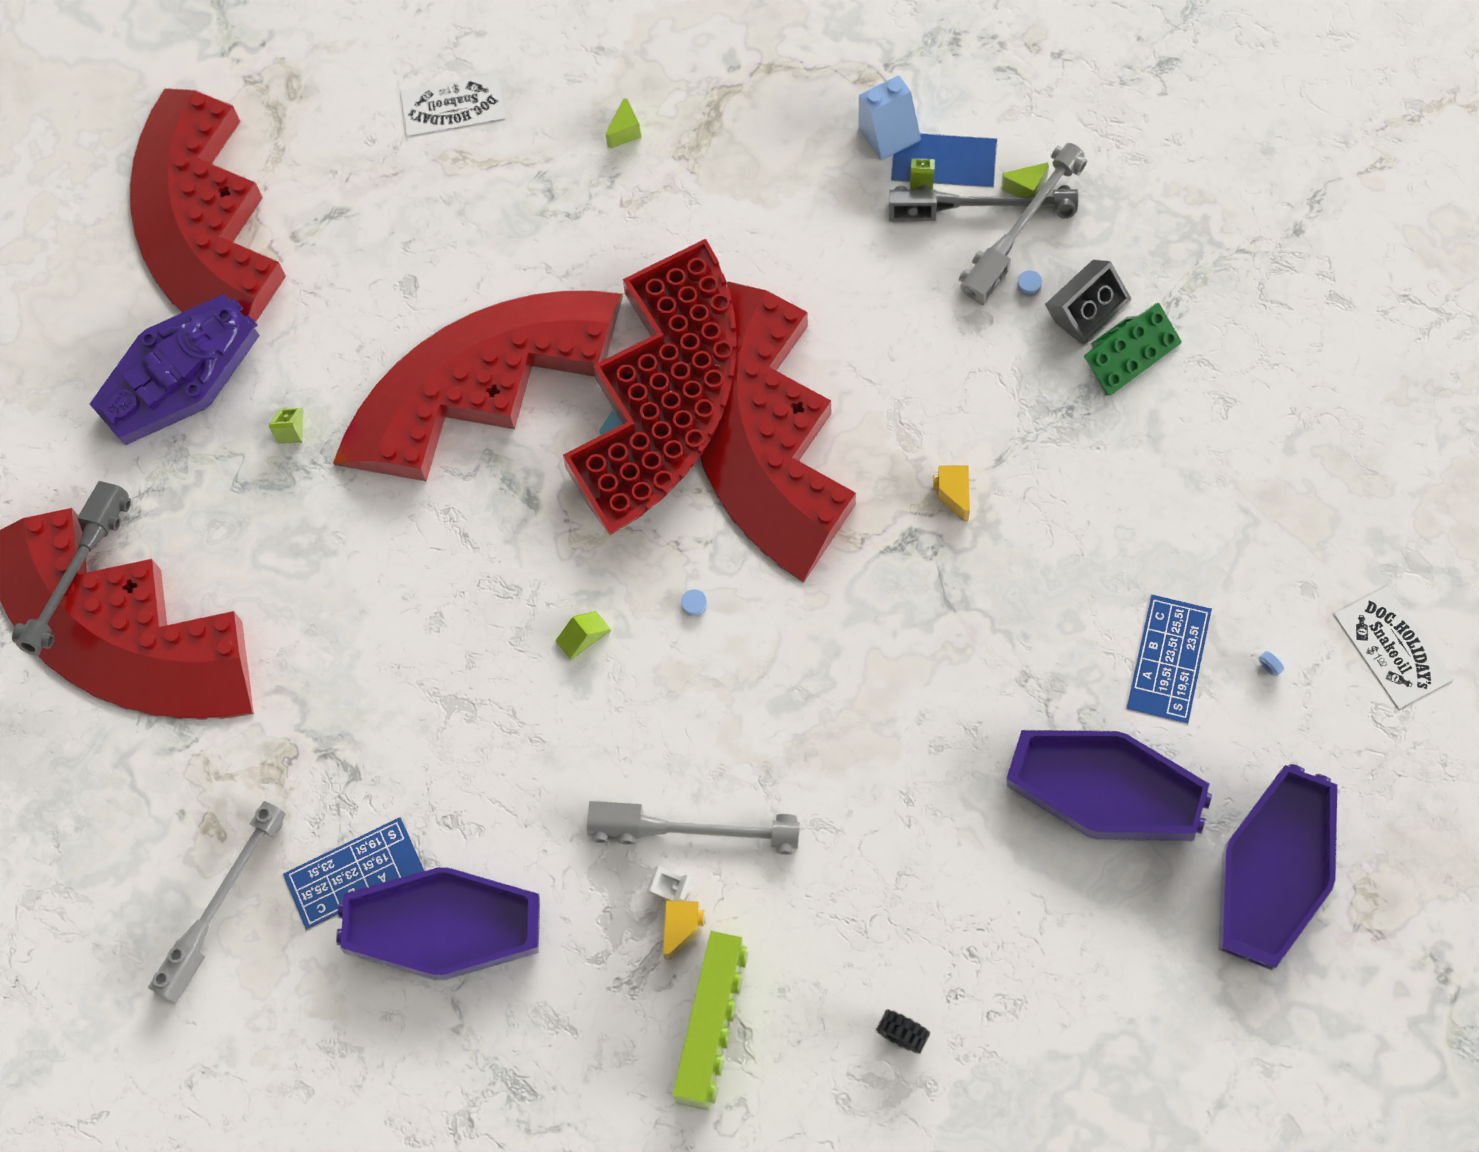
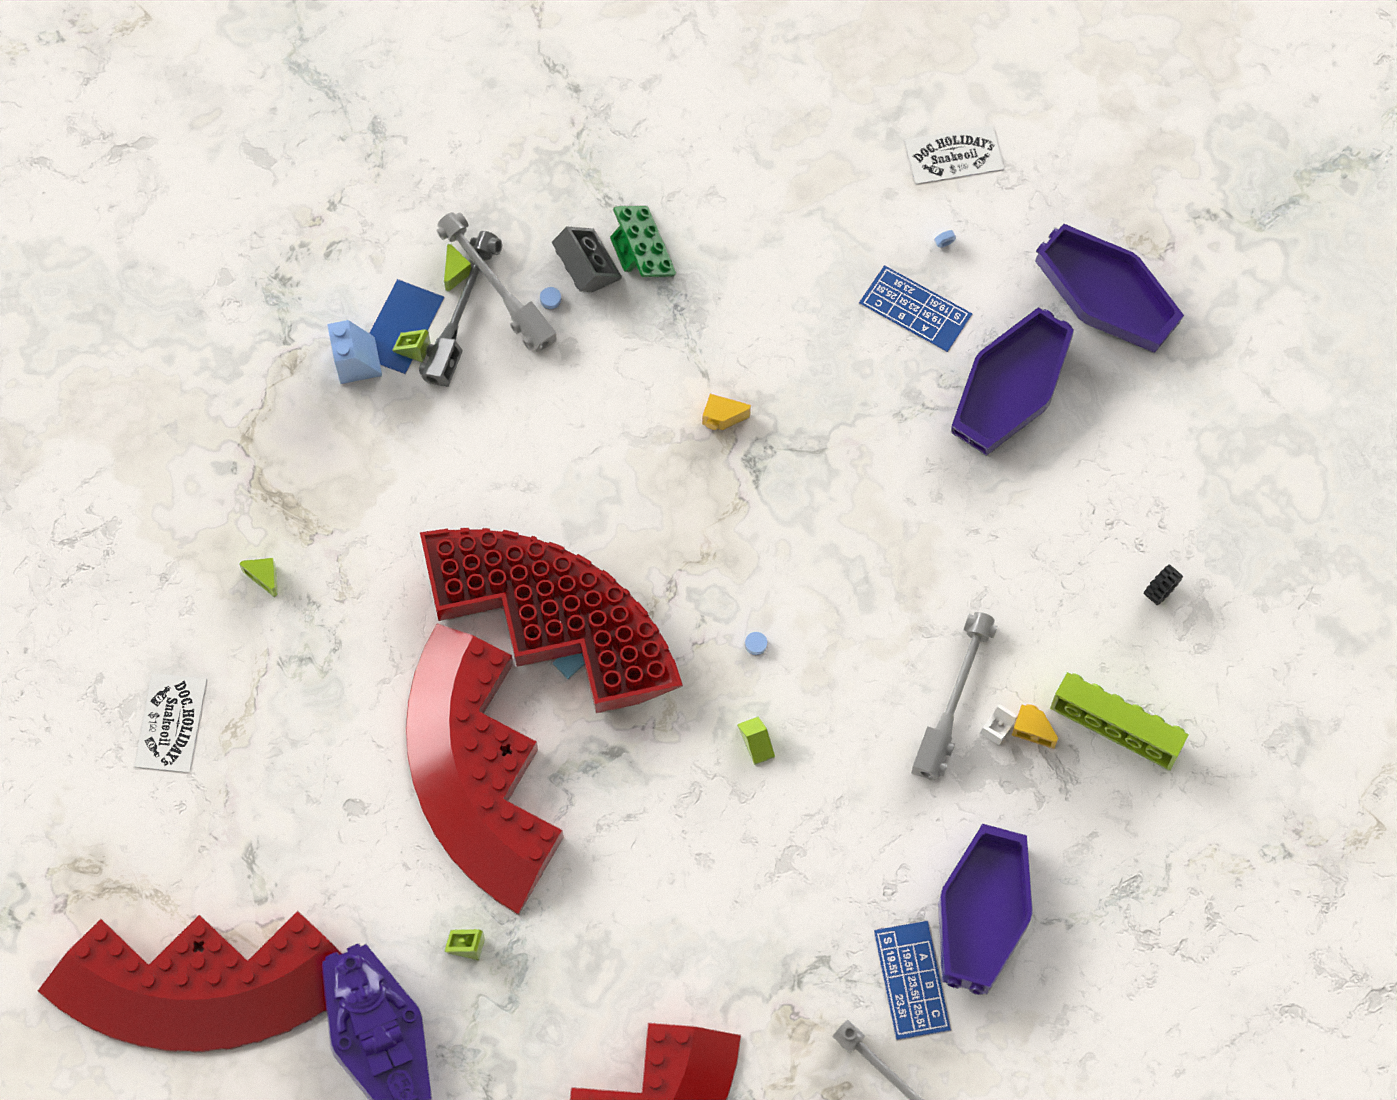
camera: 80 degrees left, 0 degrees up
red brick [700,281,856,583] -> none

